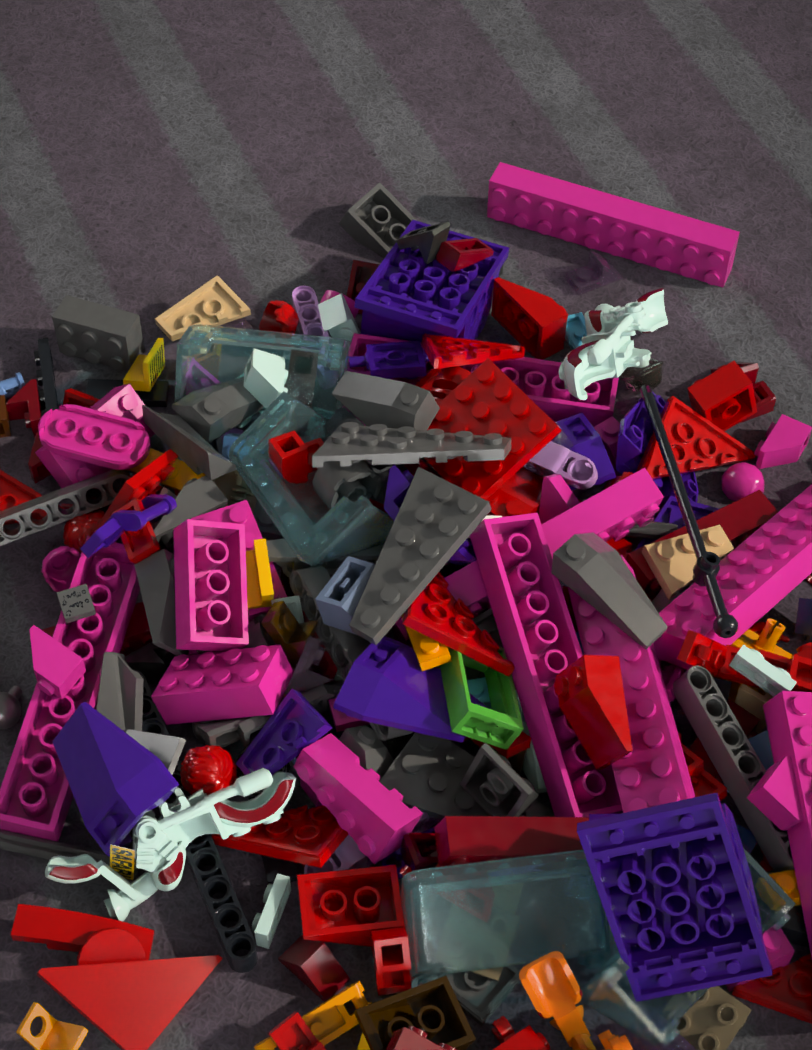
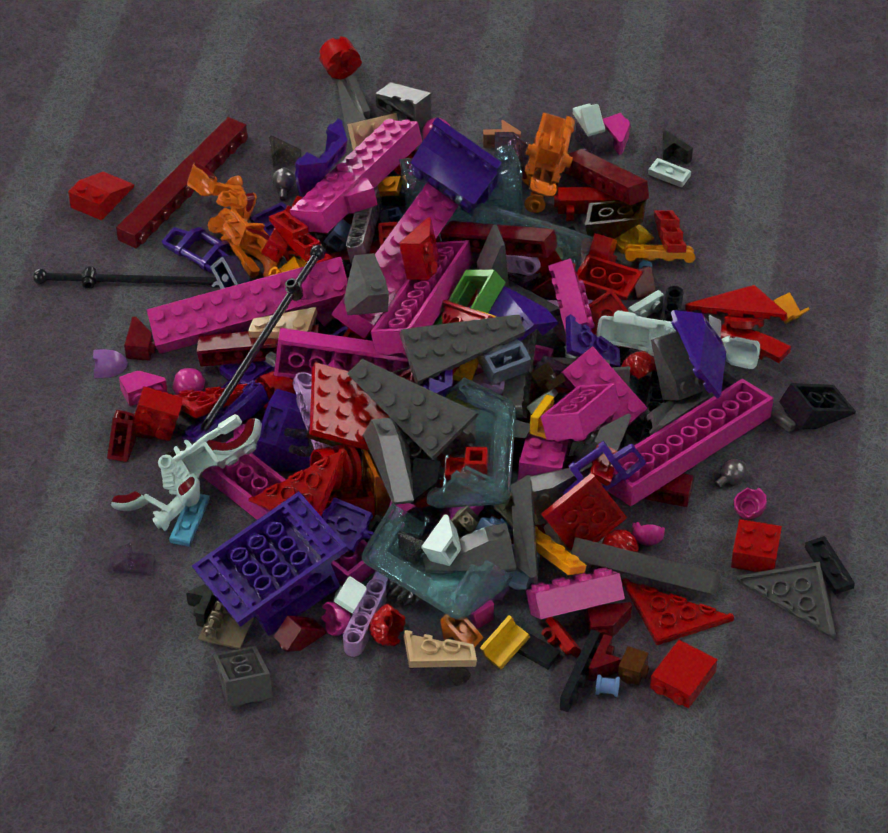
camera: 145 degrees left, 5 degrees down
dark pink slope [29,625,86,699] -> none
dark pink tile [38,404,150,470] -> none
dark grey brick [52,295,145,371] -> none
dark grey tile [57,584,96,624] -> none
pearl dark grey slope [396,221,450,264] -> none
dark red slope [436,238,494,272] -> none
dark pink brick [487,162,740,287] -> none
red slope [491,277,568,360] -> none
red plate [677,629,728,676] -> none
light aqua plate [729,645,797,697] -> none

